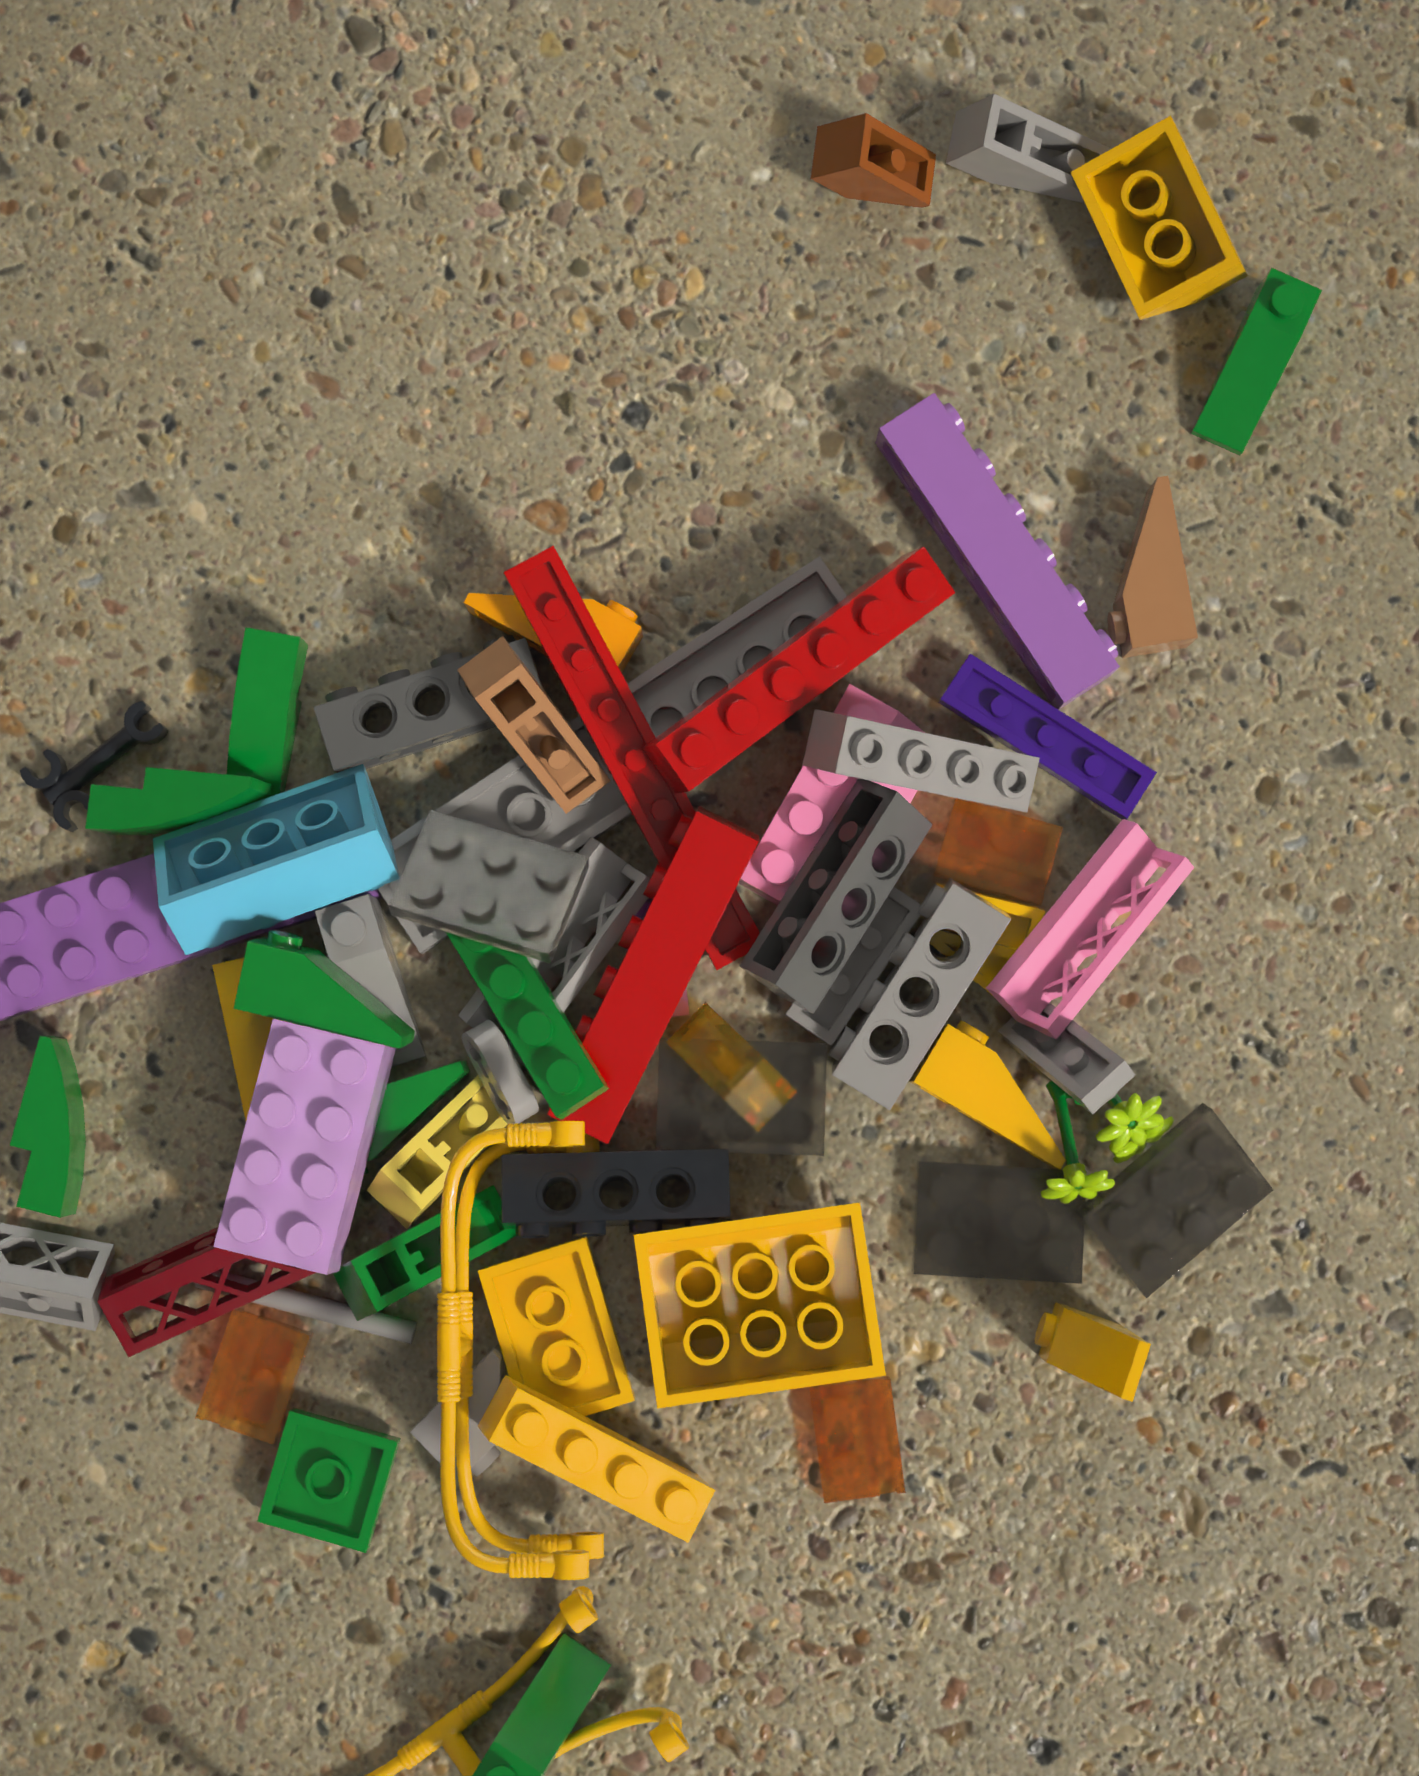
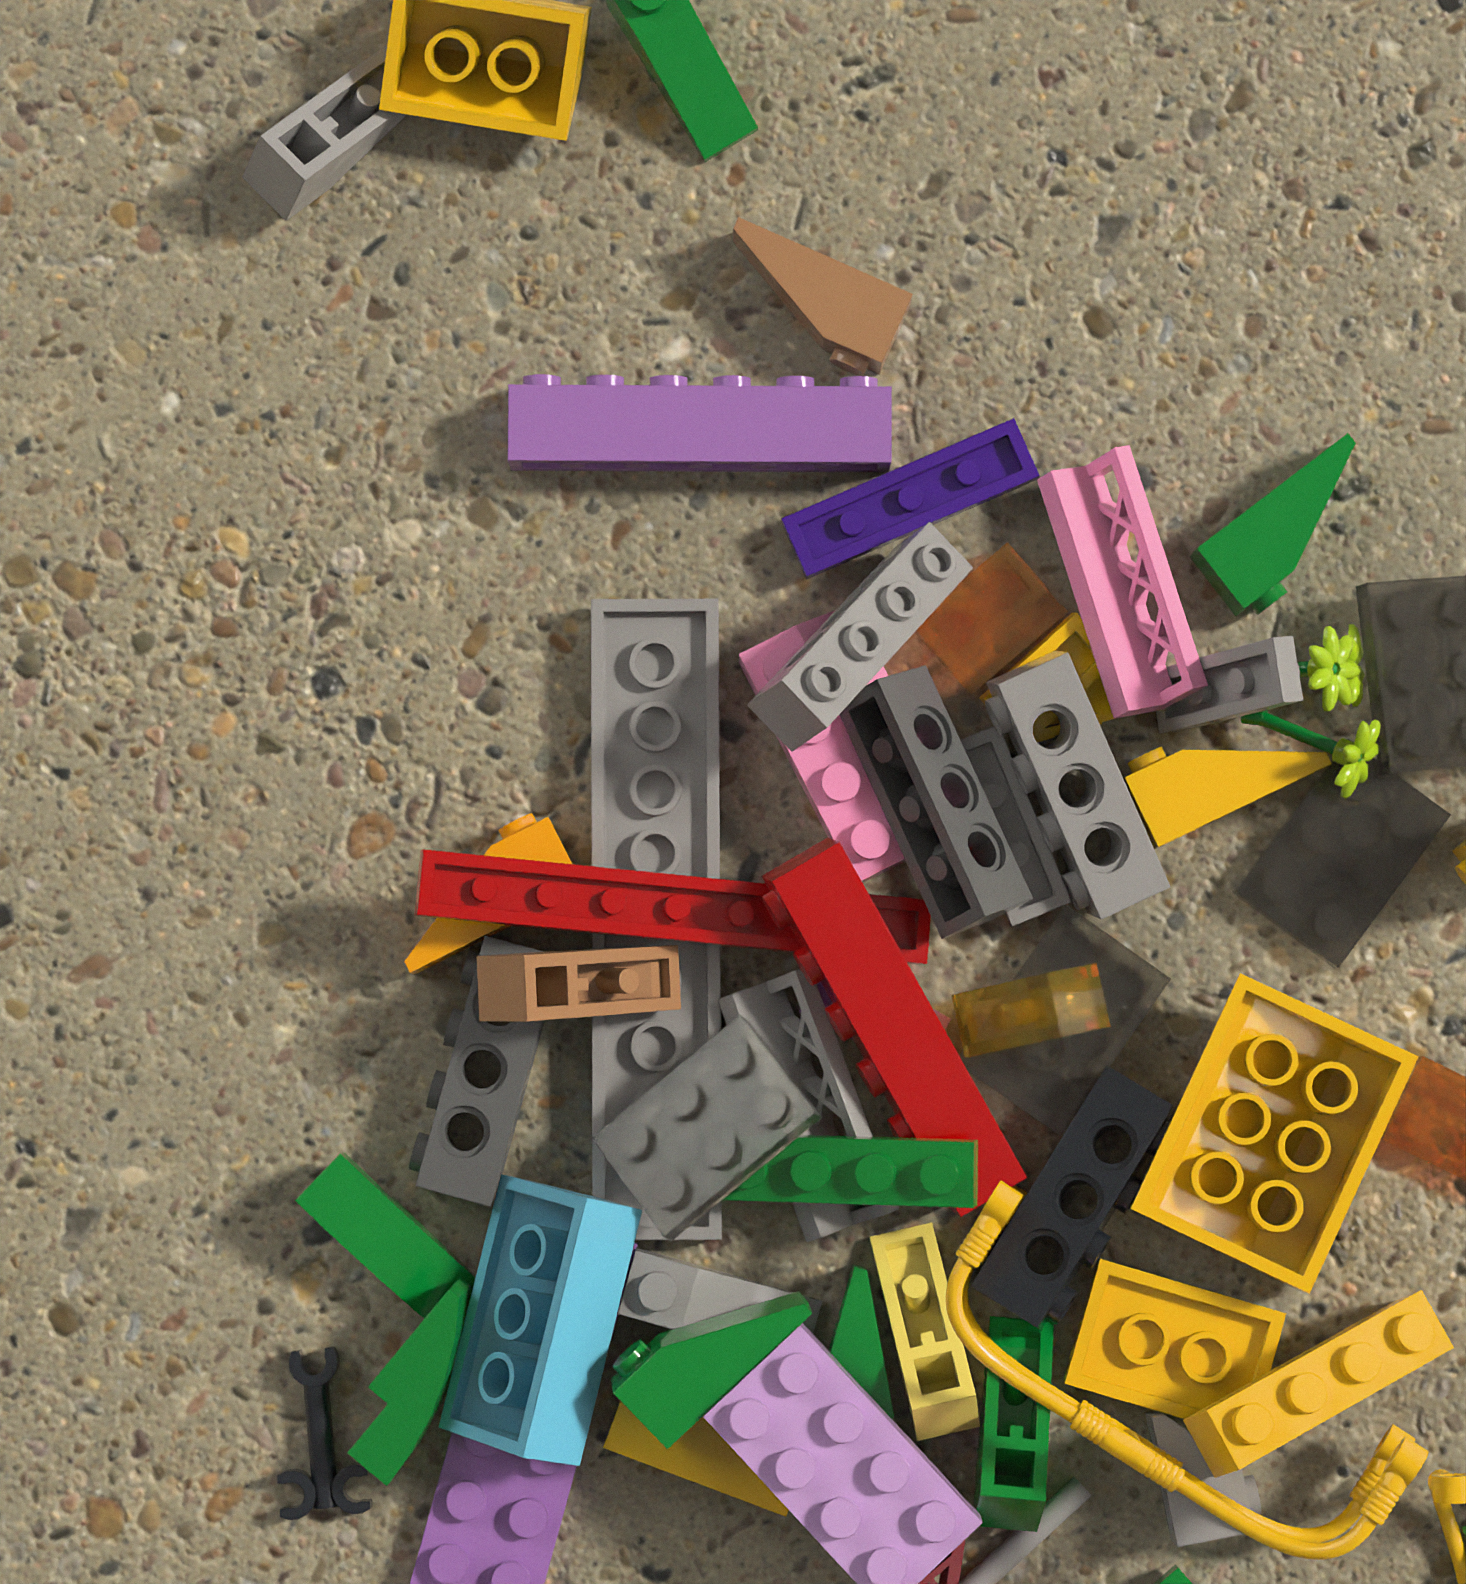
camera: 60 degrees left, 0 degrees up
light grey beam [462,1020,539,1124] -> none
red brick [642,546,956,794] -> none
dark orange slope [810,113,936,208] -> none
none -> green slope [1190,433,1356,616]

